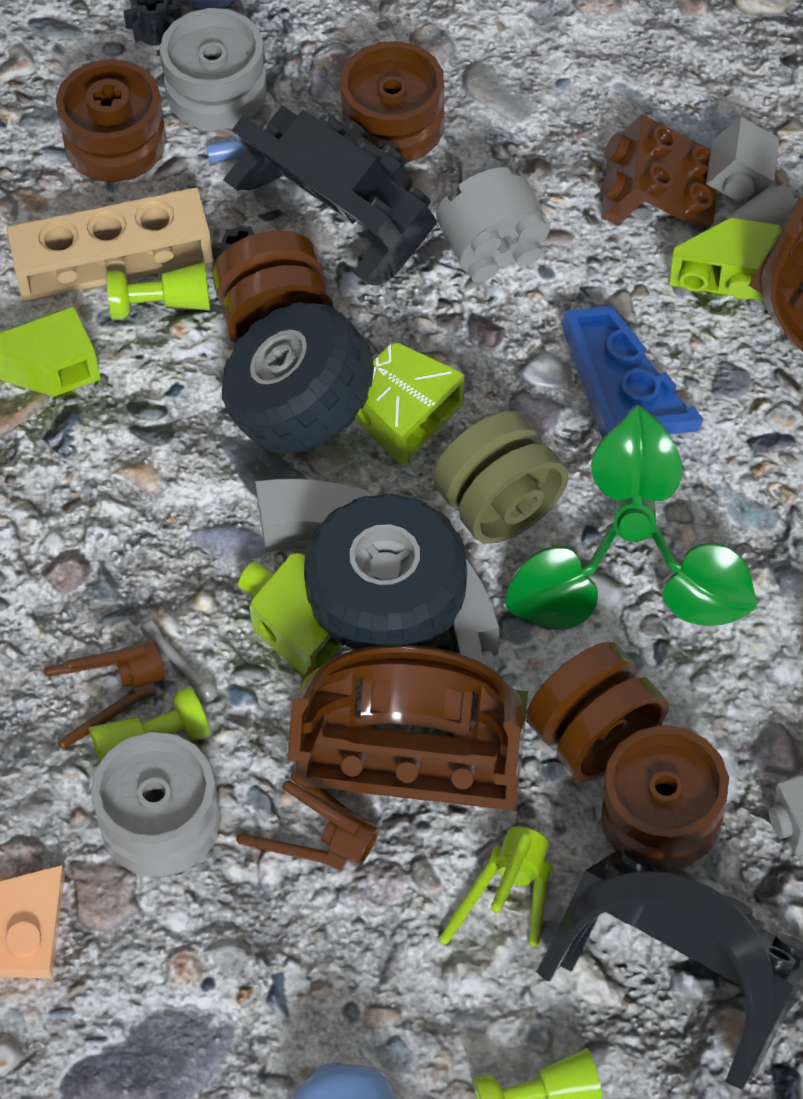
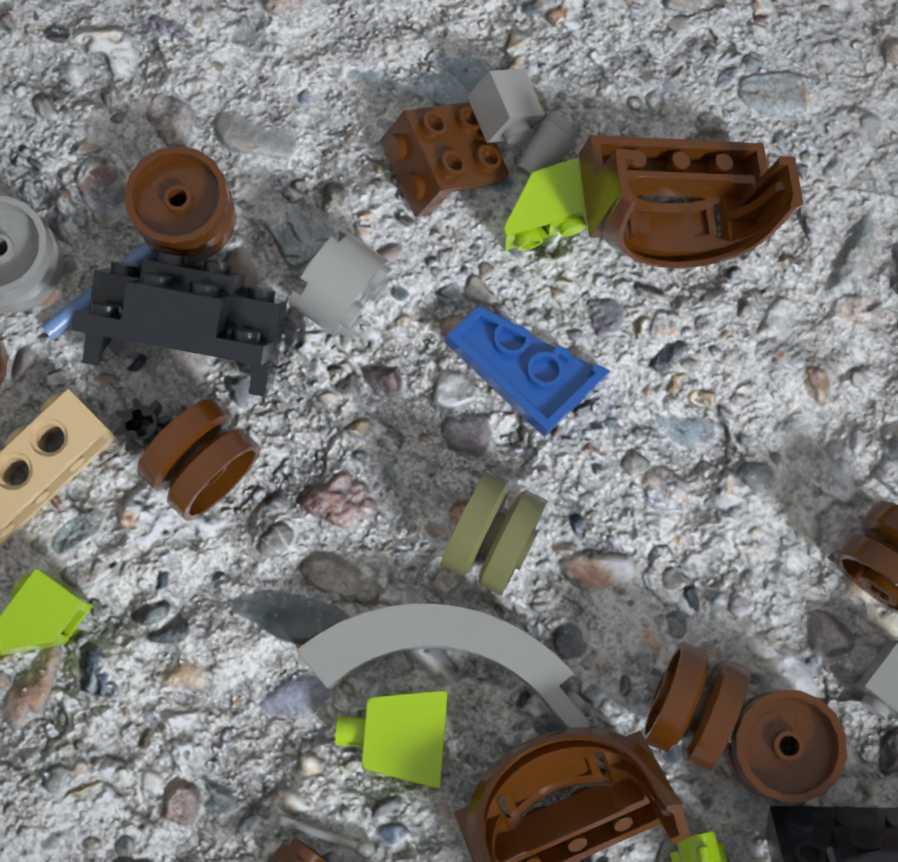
camera: 30 degrees left, 20 degrees up
lime piece [106,261,210,320] -> none
black wheel [221,302,374,454] -> none
black wheel [304,494,467,650] -> none
lime torso [355,343,464,465] -> none
green plant [506,405,758,630] -> none

